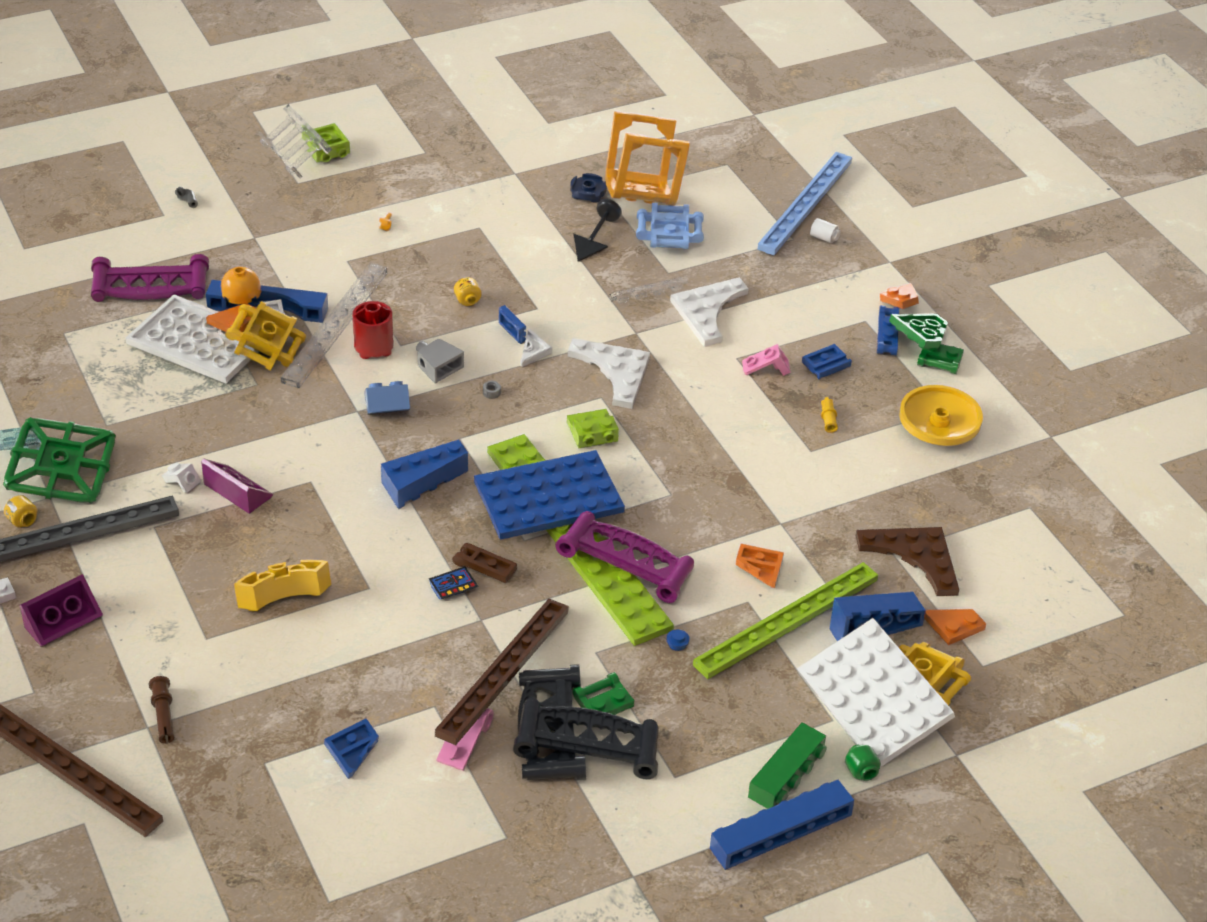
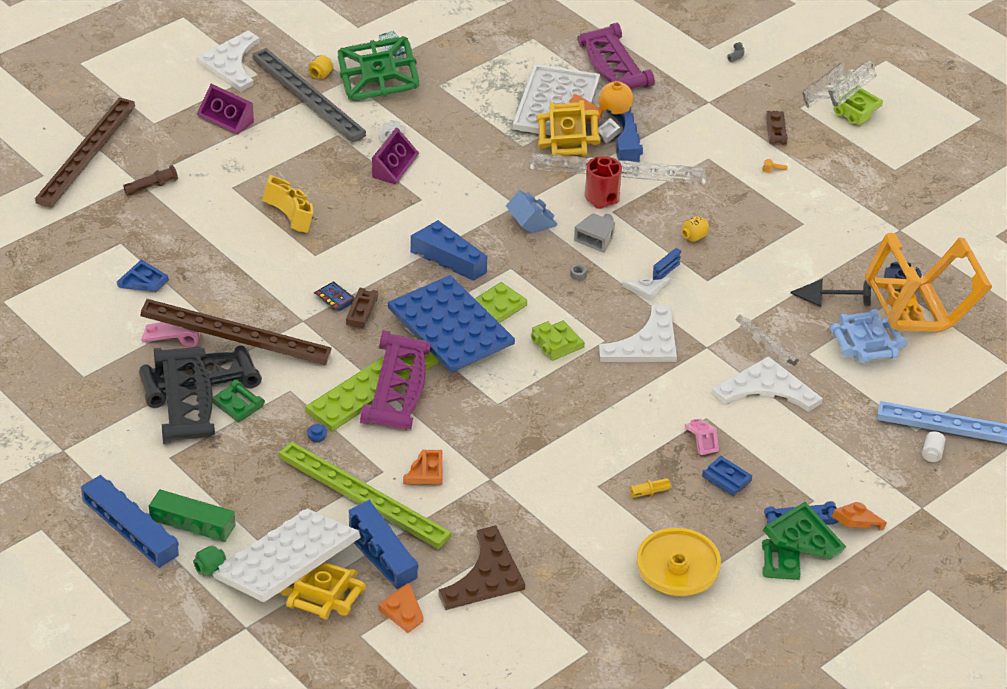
camera: 75 degrees right, 0 degrees up
none -> reddish brown plate [766,111,788,144]

